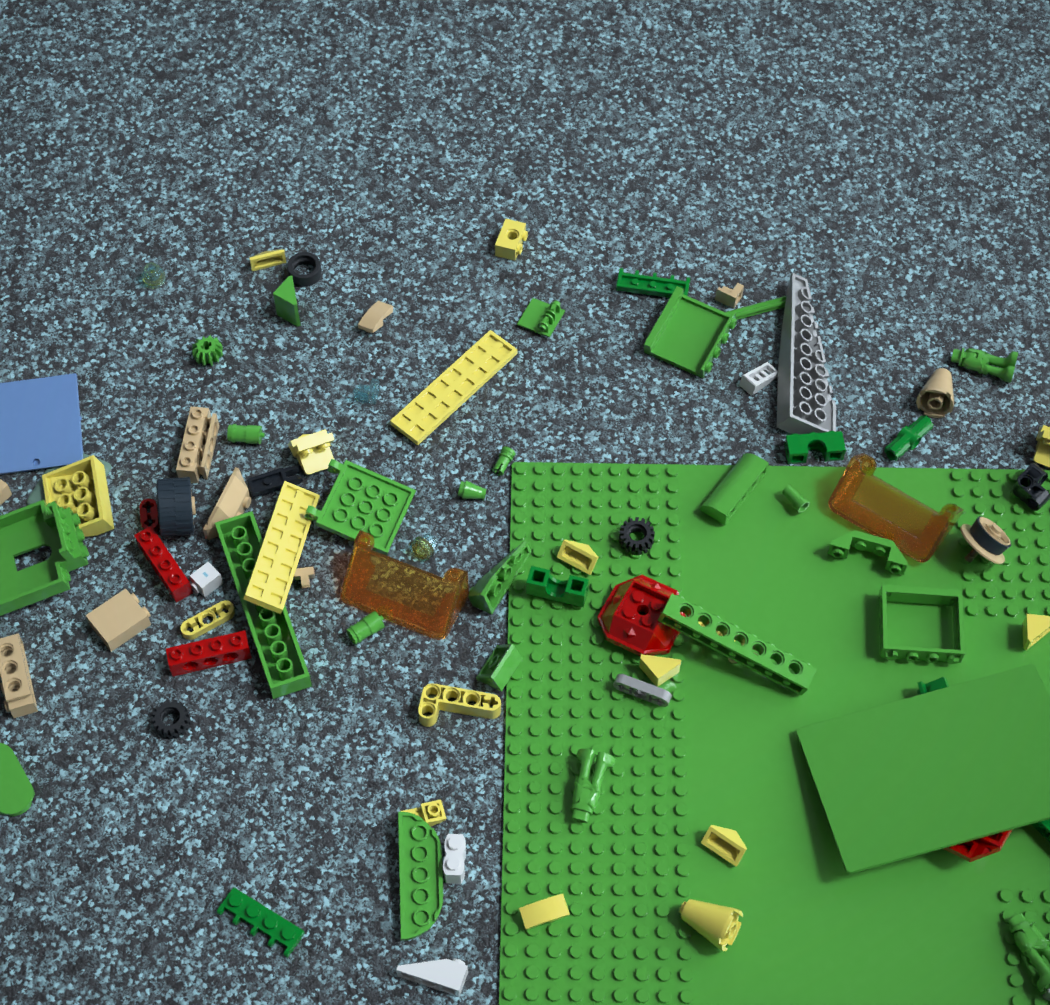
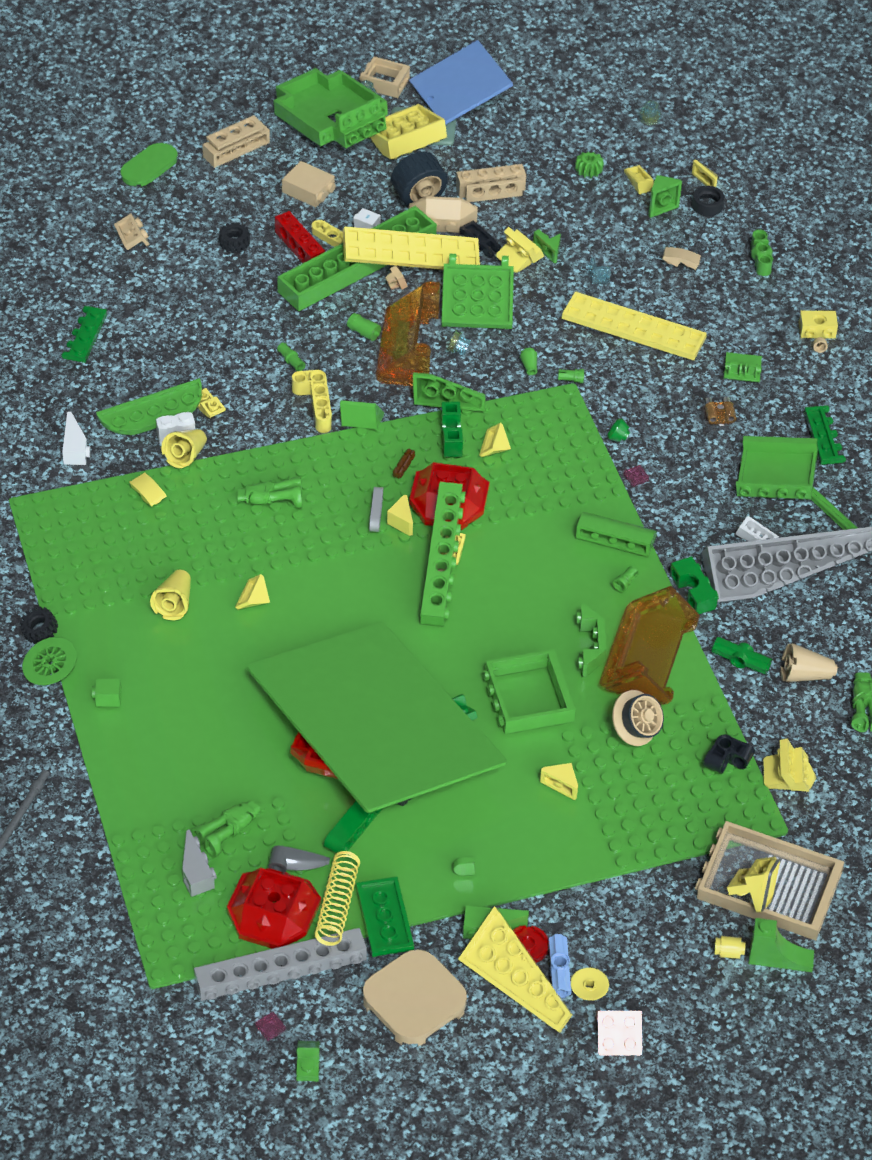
camera: 70 degrees right, 10 degrees down
red brick [134,526,193,603] -> none
bright green piece [227,424,265,444] -> none
black tyre [619,517,655,555] -> none
tan panel [715,283,744,309] -> none
none -> tan bracket [114,214,149,250]
none -> light yellow cone [161,429,207,468]
none -> bright green pin [277,342,306,371]
none -> reddish brown axle [393,448,415,479]
none -> bright green slope [533,229,561,264]
none -> green cone [607,418,630,442]
none -> light yellow slope [624,165,654,194]
none -> clear pink tile [624,465,649,487]
none -> clear orange piece [705,396,737,426]
none -> bright green piece [751,230,773,276]
none -> tan hinge [813,337,828,353]

